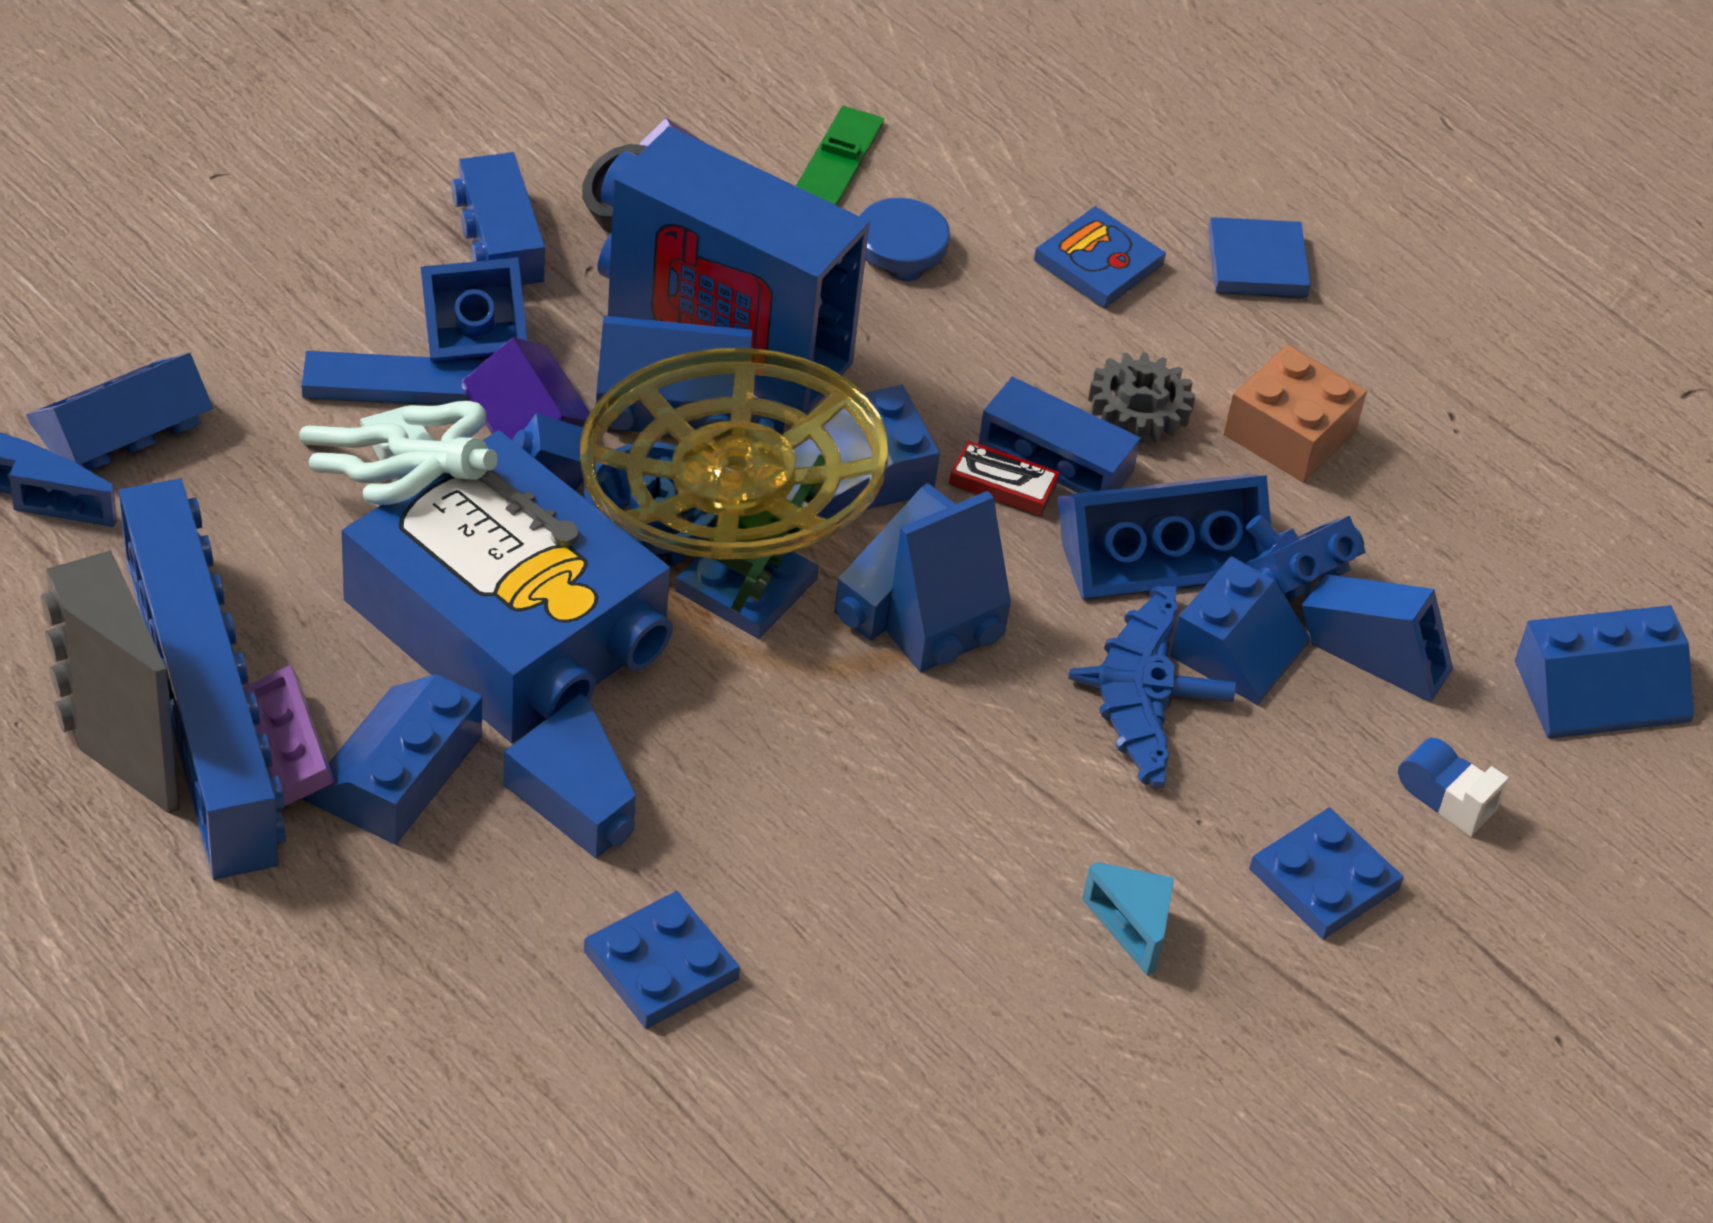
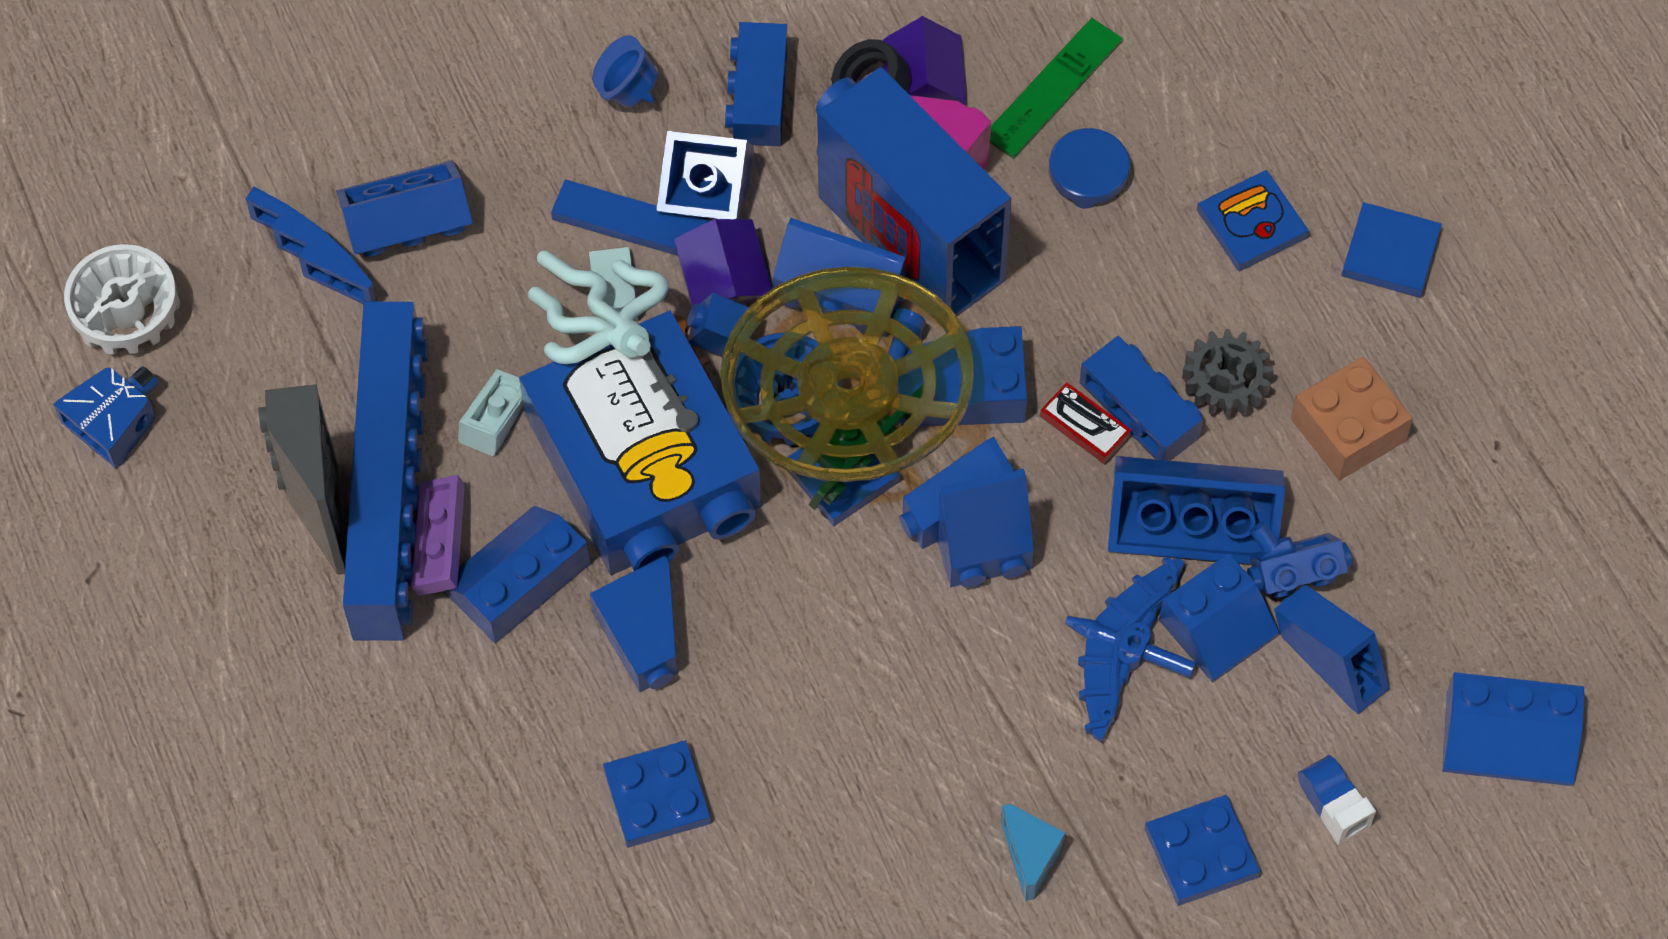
camera: 25 degrees right, 15 degrees up
none -> light aqua slope [458,369,523,456]
none -> blue piece [592,35,659,108]

